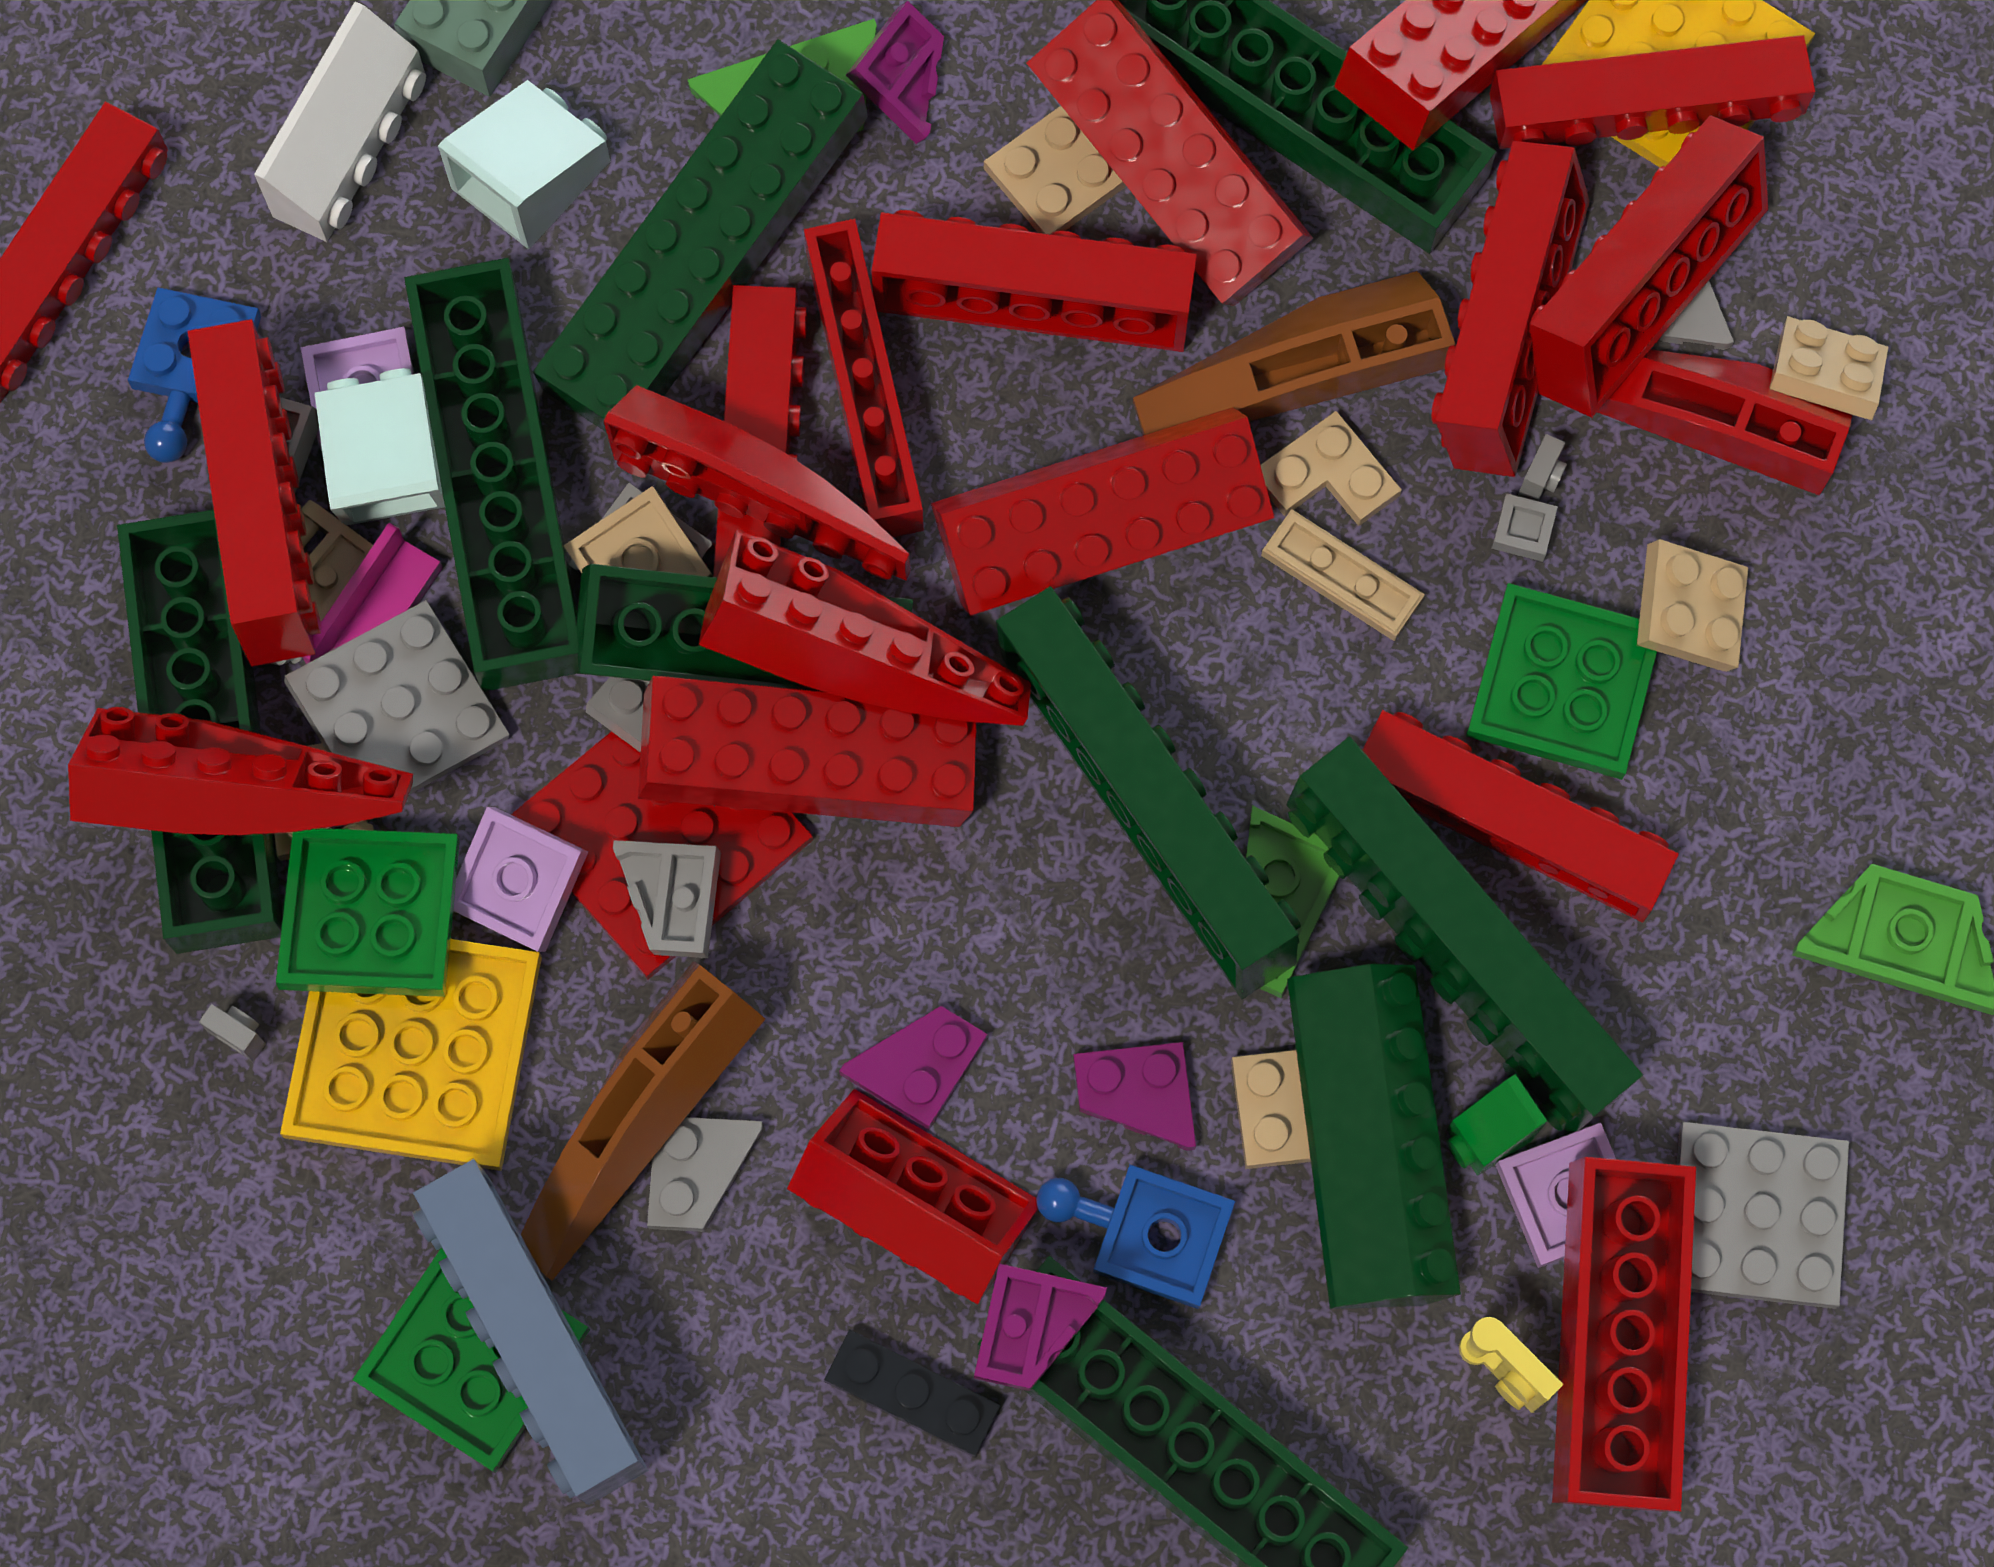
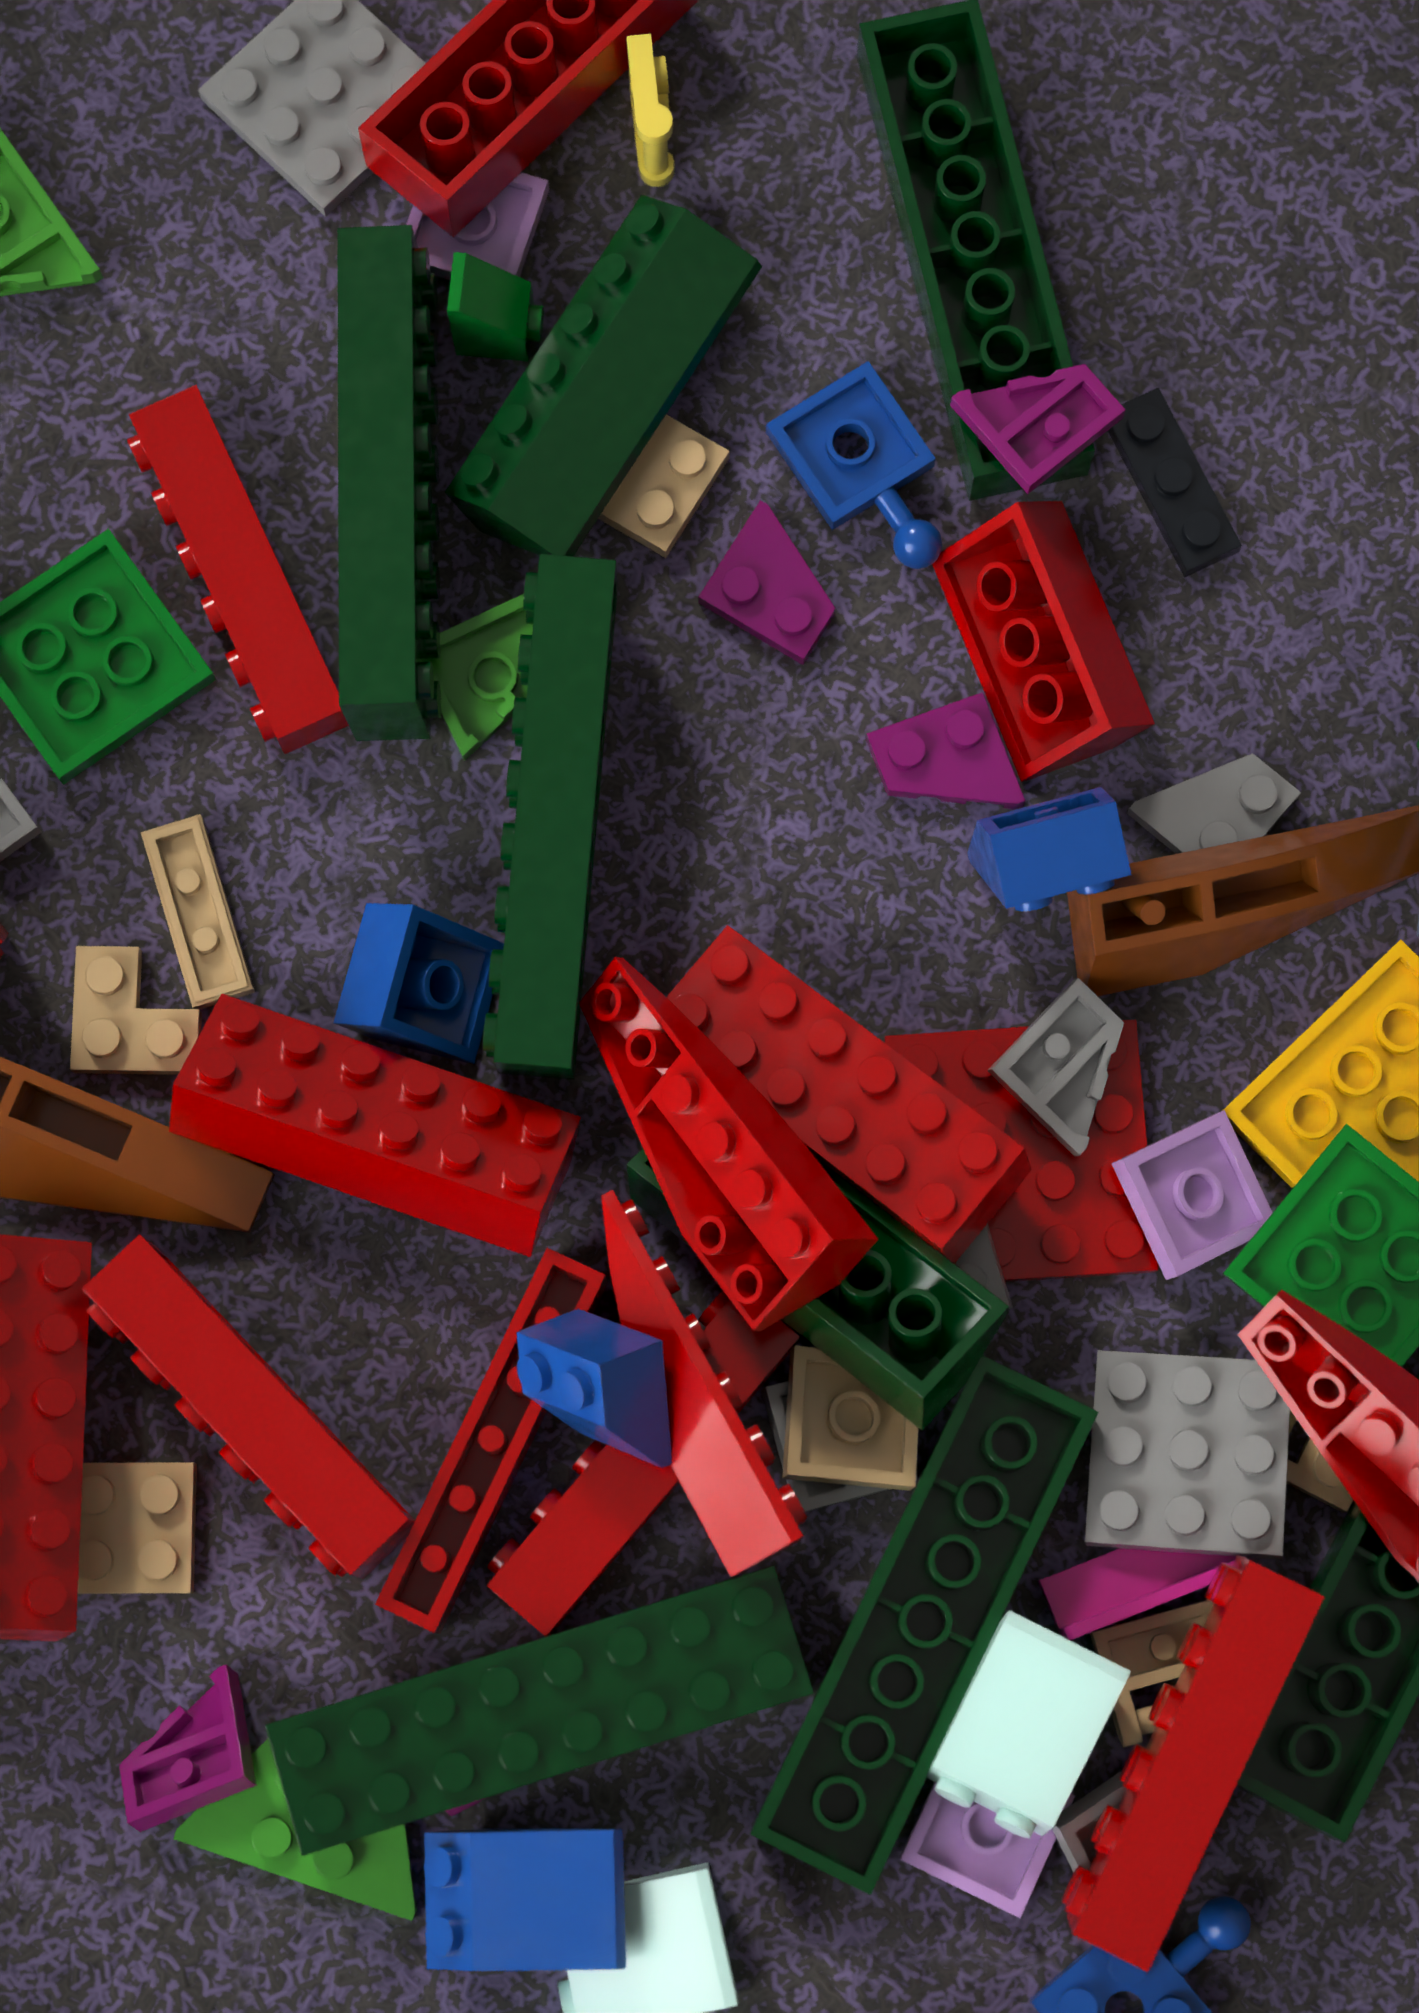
camera: 140 degrees left, 5 degrees up
none -> blue slope [333,903,504,1064]
none -> blue slope [424,1828,626,1971]
none -> blue slope [517,1309,672,1468]
none -> blue slope [967,787,1131,911]

